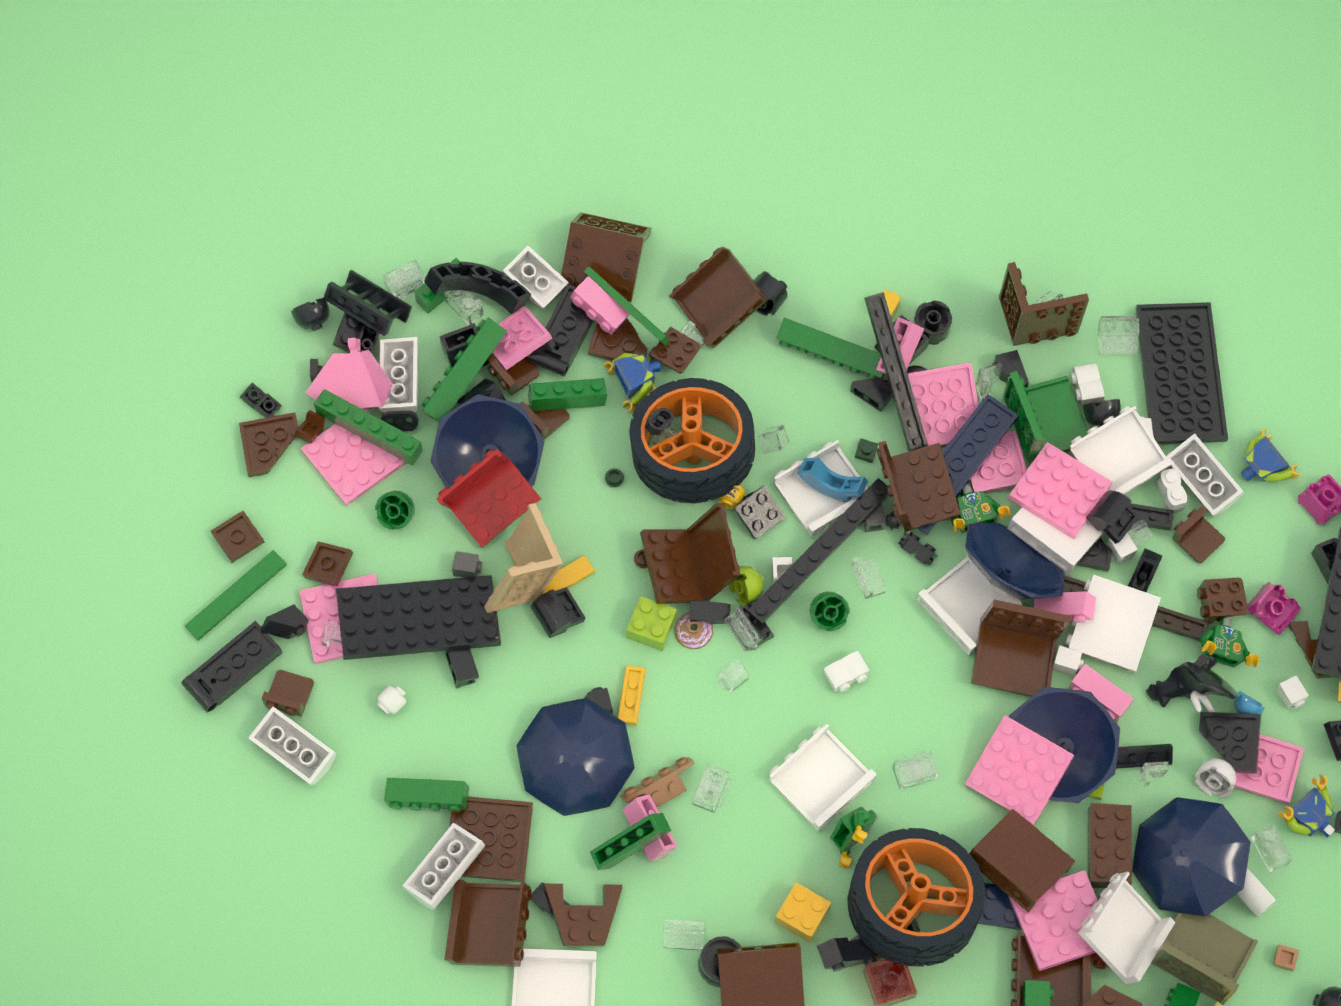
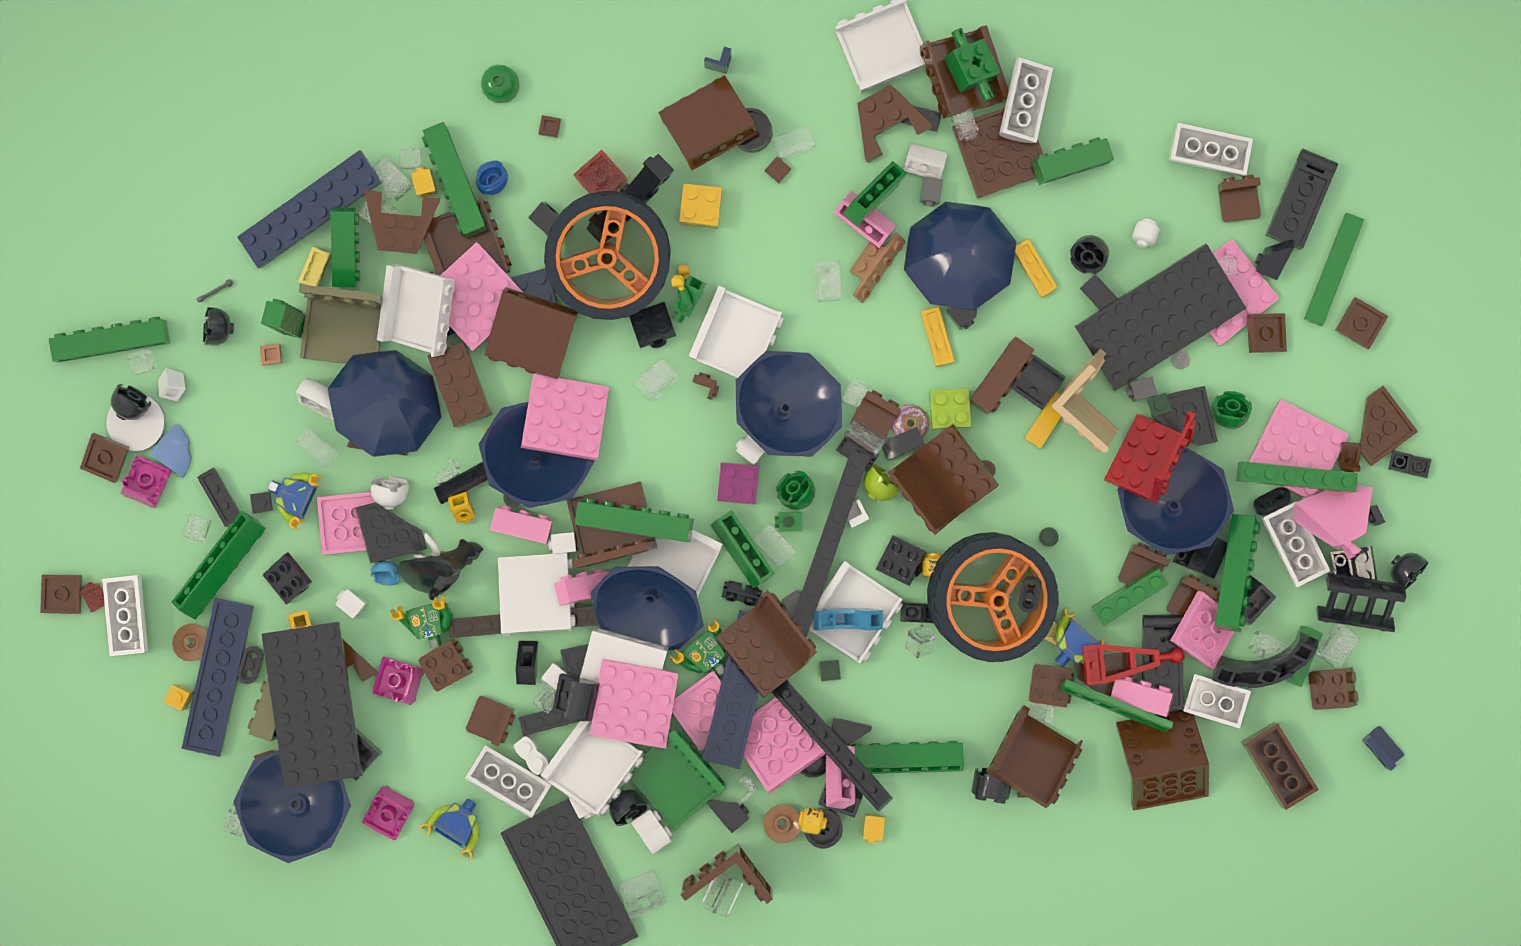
camera: 160 degrees right, 20 degrees up
none -> green brick [261,299,305,339]
none -> yellow brick [448,492,475,524]
none -> black hinge [528,202,573,236]
none -> green brick [575,498,694,542]
none -> black plate [629,302,676,348]
none -> reddish brown bracket [692,372,719,400]
none -> green brick [711,510,775,589]
none -> magenta brick [717,462,759,505]
none -> dark blue piece [736,351,842,457]
none -> reddish brown tile [764,157,791,184]
none -> medium nougat dish [764,805,801,843]
none -> green brick [775,512,802,532]
none -> yellow head [798,807,827,835]
none -> reddish brown bracket [850,390,901,443]
none -> black slope [900,602,933,623]
none -> white panel [903,143,947,179]
none -> dark grey brick [920,177,943,207]
none -> green brick [944,28,1001,102]
none -> clear brick [951,109,979,141]
none -> reddish brown brick [970,336,1035,415]
none -> yellow tile [1015,239,1058,298]
none -> black cylinder [1070,235,1109,274]
none -> red plate [1082,644,1185,685]
none -> dark green plate [1147,392,1172,417]
none -> black plate [1151,386,1218,446]
none -> clear tile [1171,350,1191,369]
none -> reddish brown brick [1241,722,1319,810]
none -> reddish brown bracket [1308,667,1359,710]
none -> dark blue panel [1362,726,1404,771]

